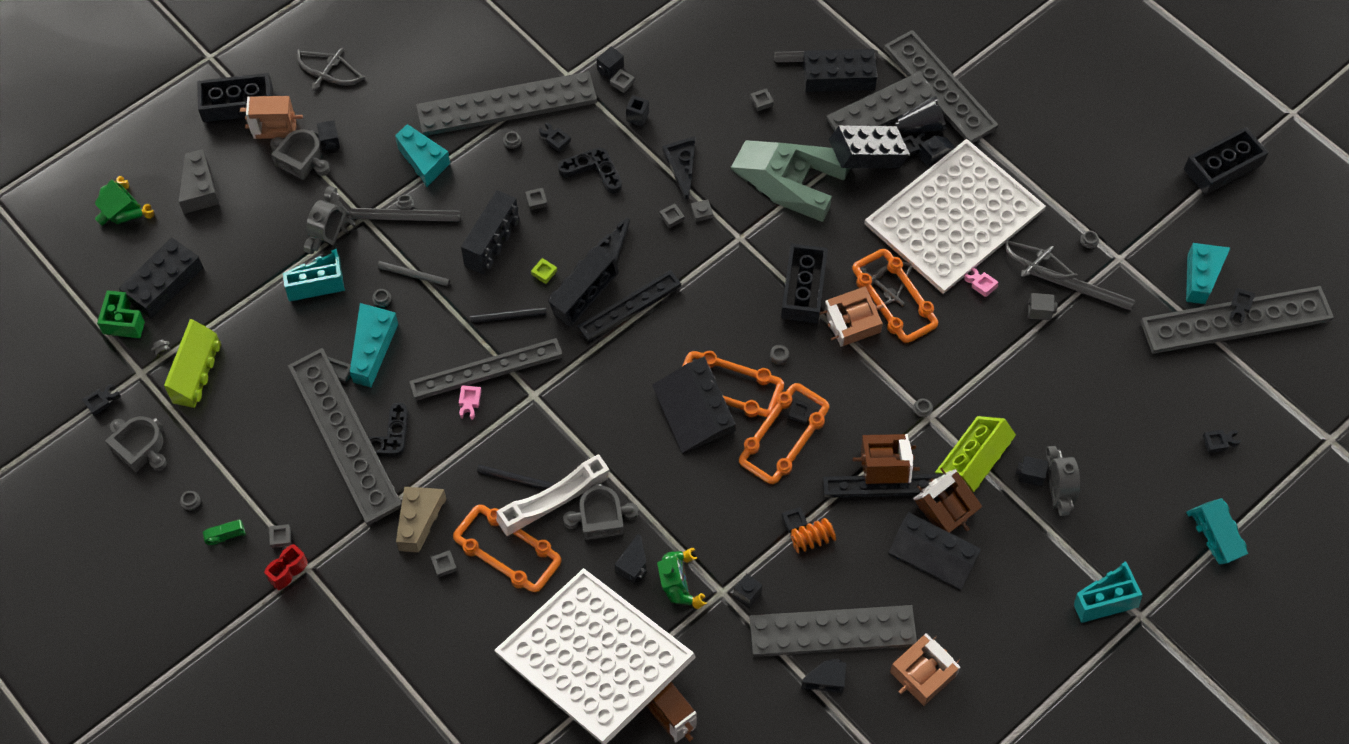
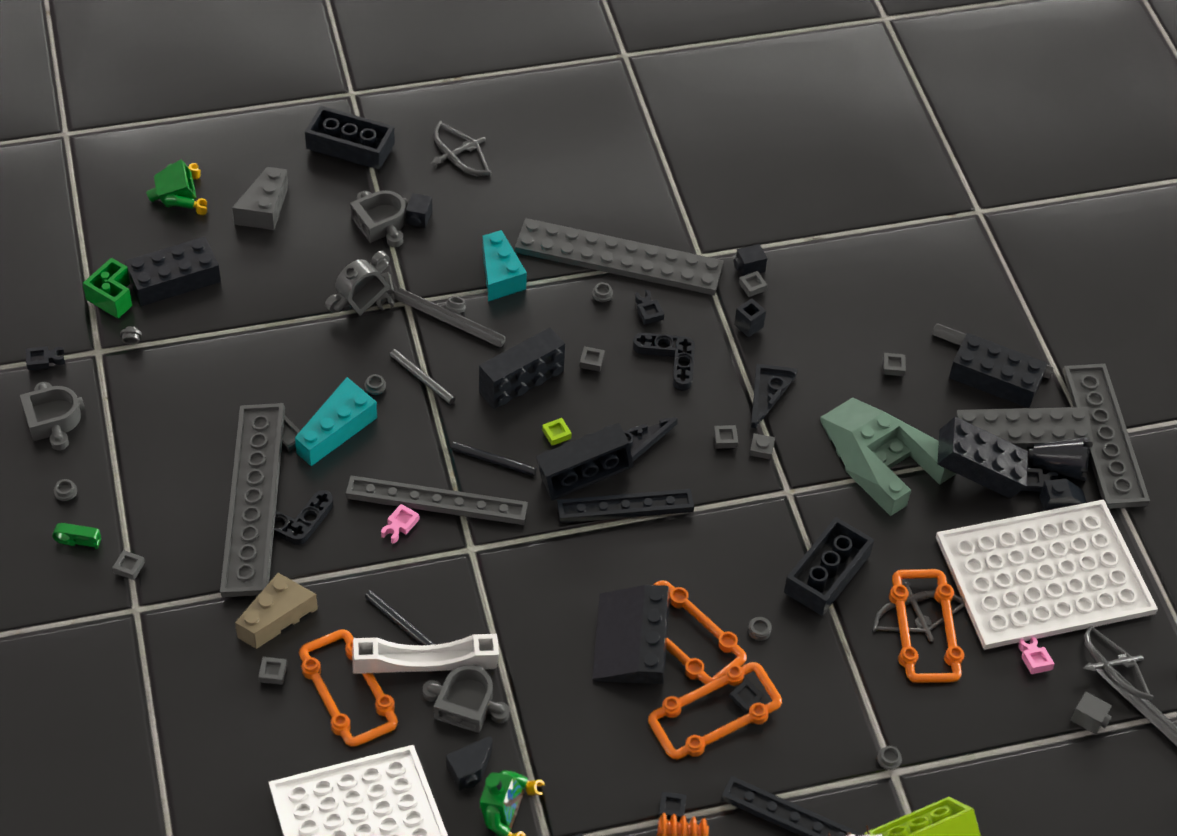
camera: 25 degrees right, 10 degrees down
lime slope [164,319,221,408] -> none
nougat piece [240,96,303,139] -> none
red brick [264,544,308,590] -> none
teal wedge [283,248,345,301] -> none
nougat piece [820,286,884,347] -> none
reddish brown piece [852,434,920,484] -> none

